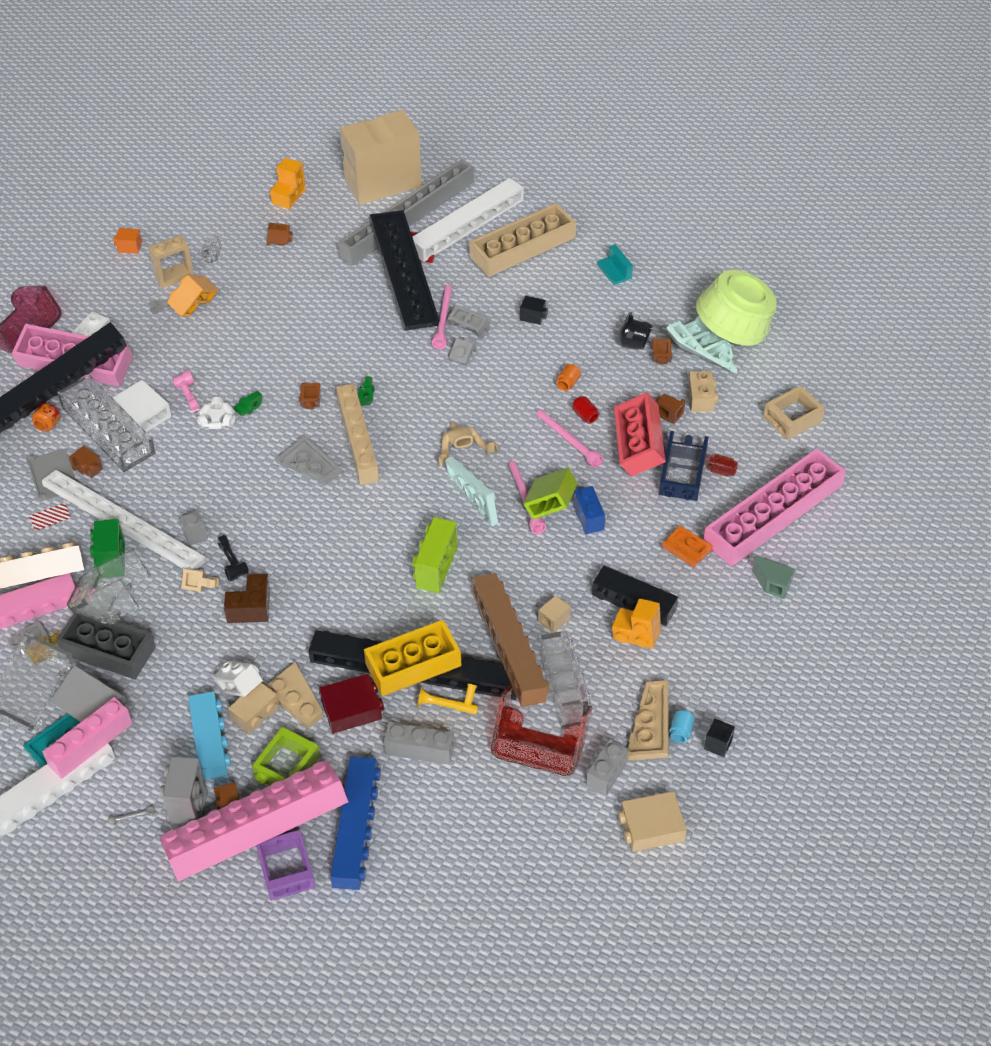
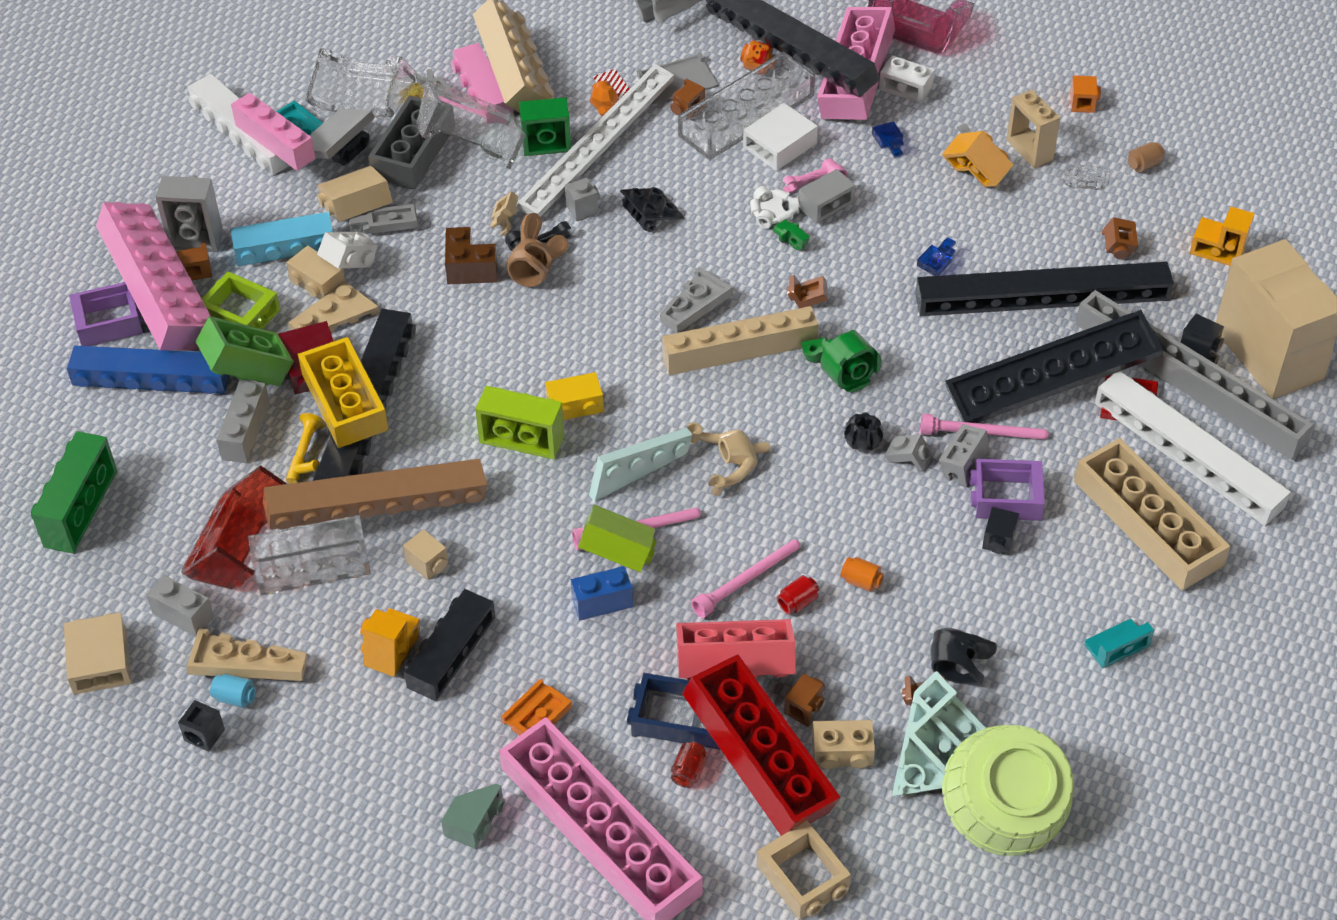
camera: 90 degrees right, 0 degrees up
none -> green brick [31,431,118,554]
none -> bright green brick [196,316,294,387]
none -> tan brick [317,166,393,222]
none -> light grey hinge [349,204,419,234]
none -> medium nougat piece [506,213,568,287]
none -> yellow brick [545,372,604,420]
none -> orange rock [590,81,619,116]
none -> black hinge [620,187,684,232]
none -> red brick [682,654,841,836]
none -> light grey brick [798,169,855,224]
none -> green brick [821,330,882,392]
none -> black piece [844,412,884,452]
none -> clear blue plate [872,121,904,157]
none -> black brick [915,261,1174,316]
none -> clear blue plate [917,237,956,276]
none -> medium lavender window [970,459,1045,521]
none -> medium nougat brick [1128,142,1165,172]
none -> black brick [1181,313,1224,365]

